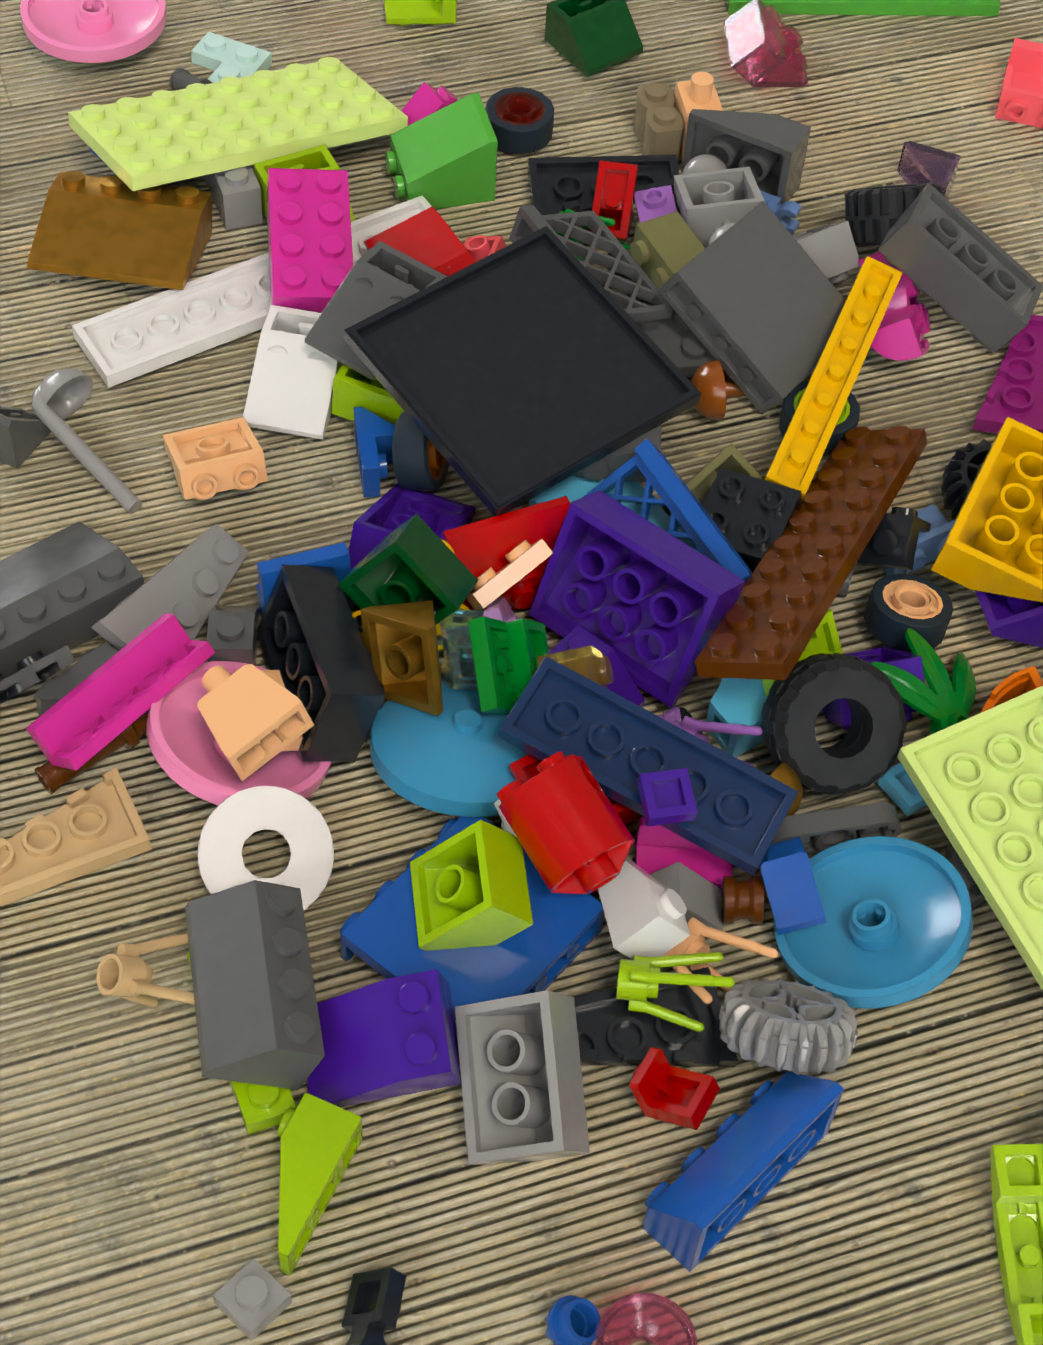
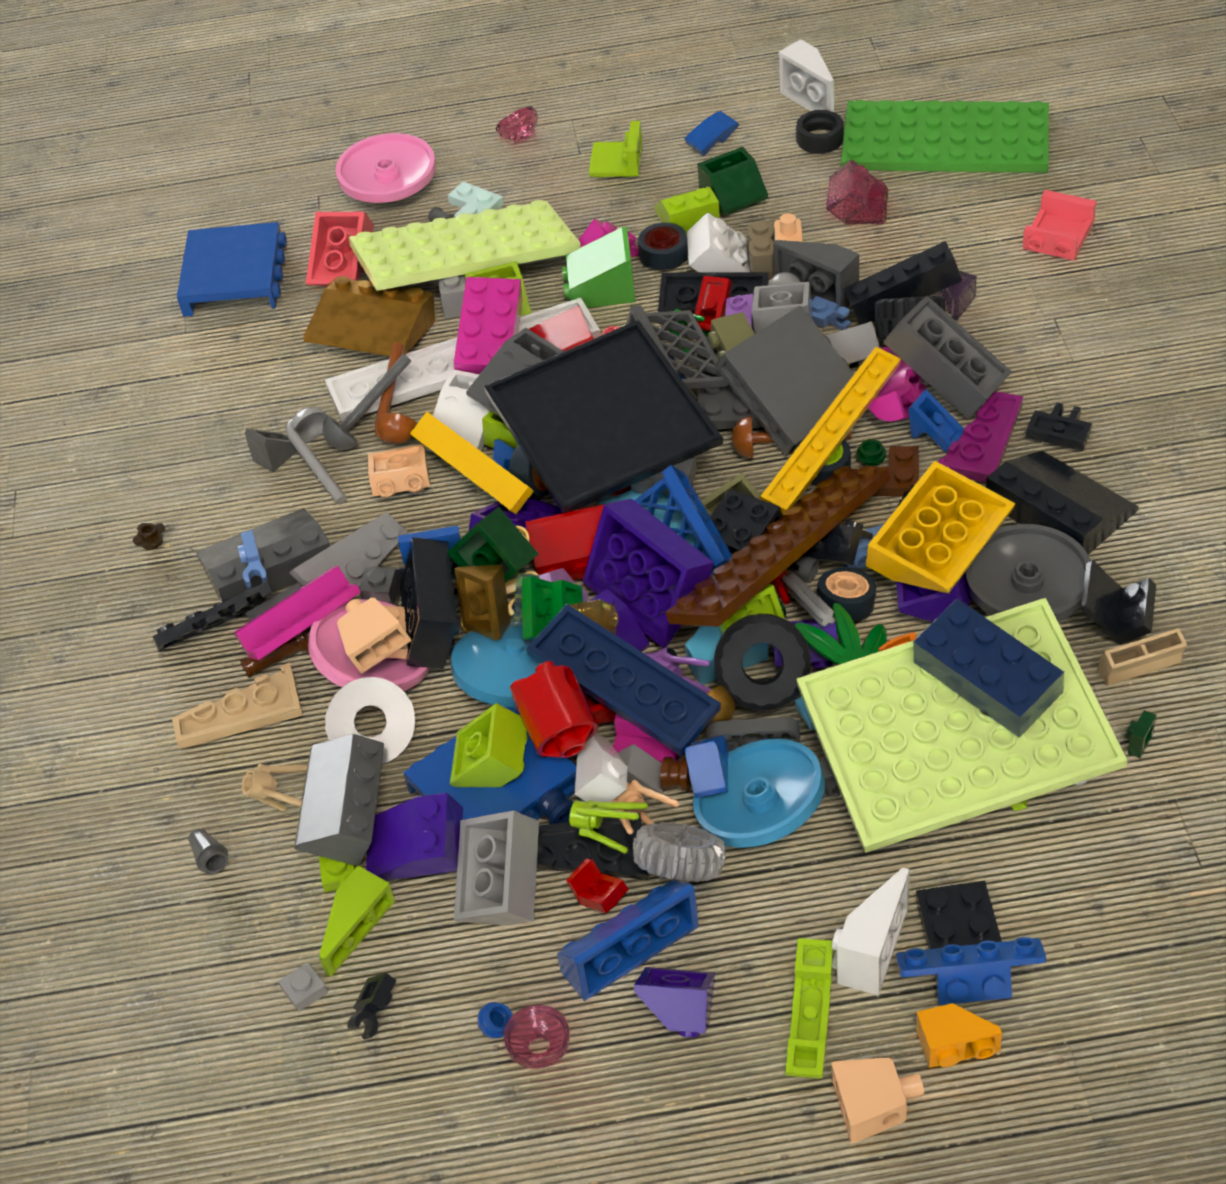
camera: 20 degrees right, 5 degrees down
light nougat plate [466,539,553,612] -> none
dark purple plate [637,768,698,826] -> none
none -> dark grey cone [188,828,228,874]
none -> medium blue plate [238,530,268,588]
none -> coral slope [306,212,374,286]
none -> dark grey piece [322,353,412,451]
none -> dark orange piece [375,342,417,444]
none -> yellow tile [410,412,534,514]
none -> dark blue wheel [536,788,574,824]
none -> dark purple slope [634,967,715,1037]
none -> lime slope [654,187,720,234]
none -> white slope [687,213,750,272]
none -> light grey axle [781,572,835,627]
none -> black brick [844,241,963,325]
none -> dark green plate [857,439,886,466]
none -> reddish brown plate [859,446,919,496]
none -> blue slope [908,389,964,452]

